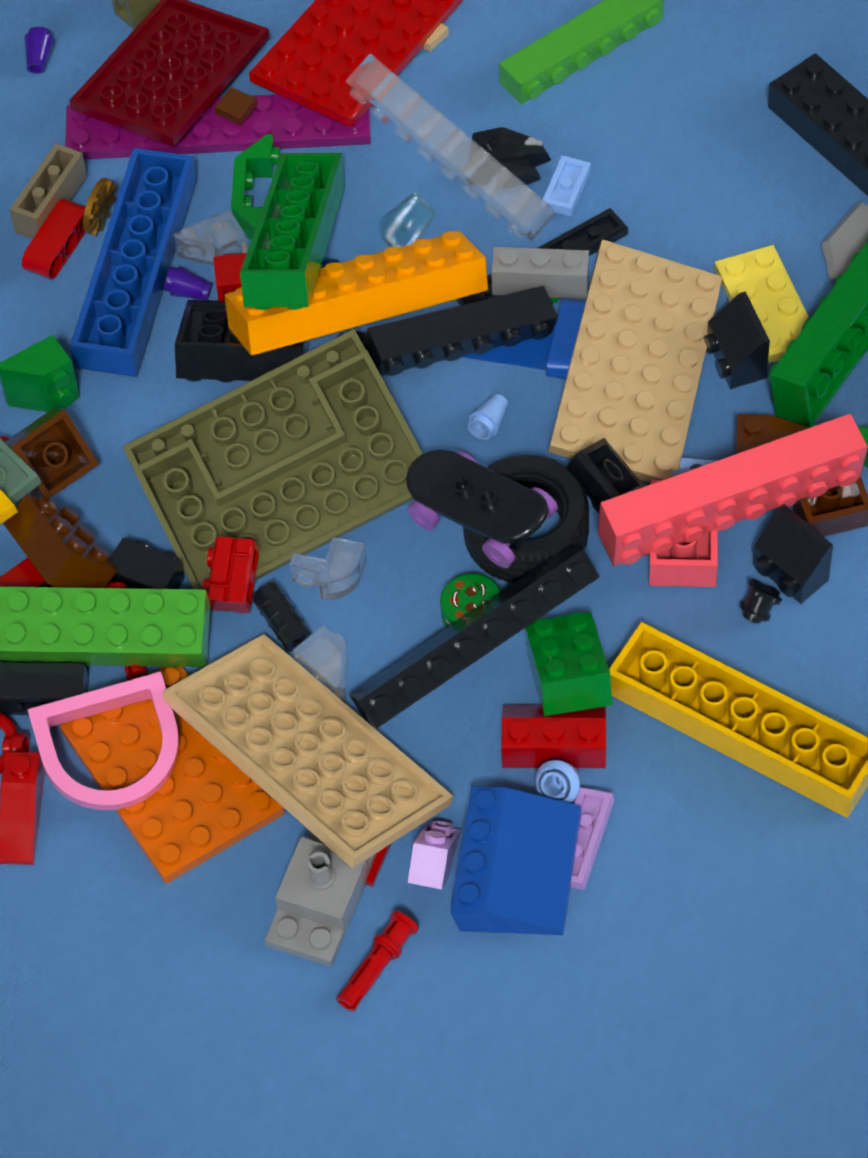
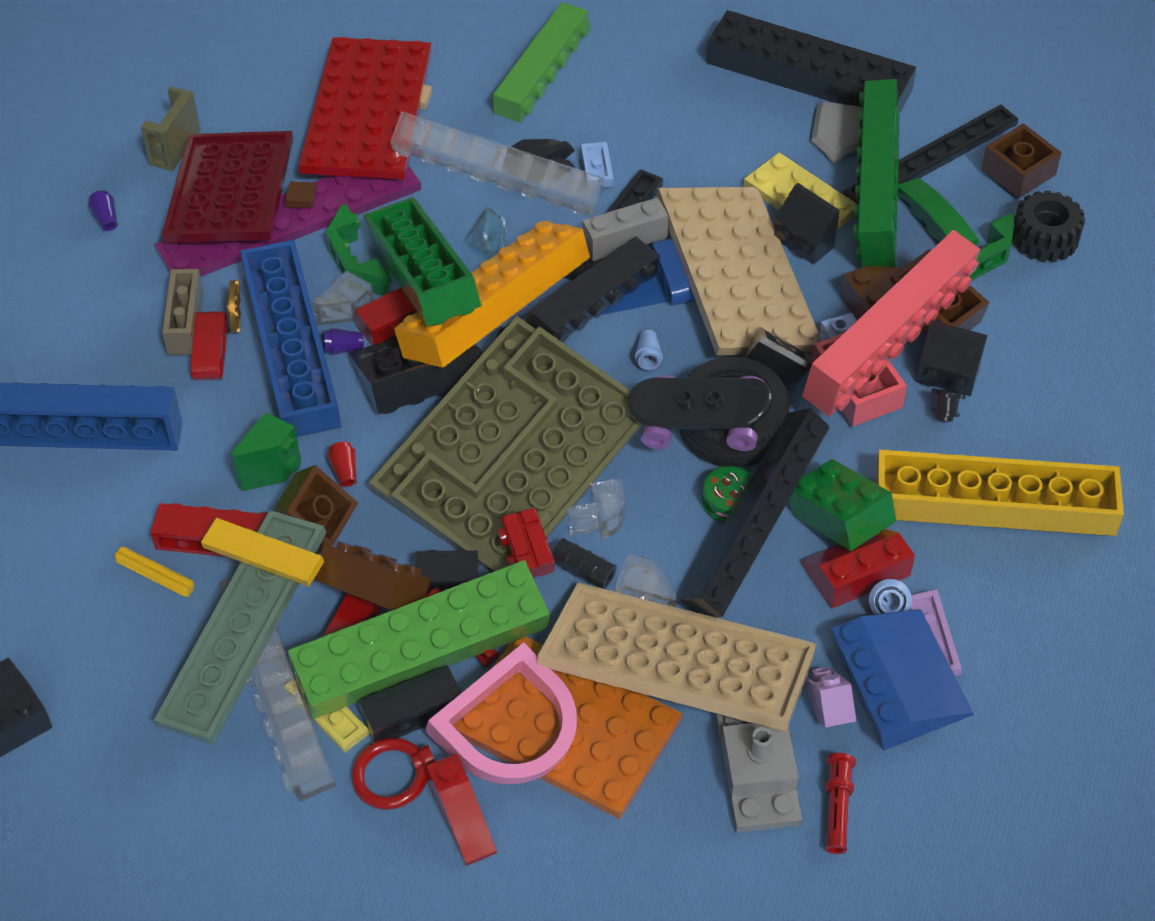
camera: 30 degrees left, 5 degrees down
none -> red cone [327,441,357,487]

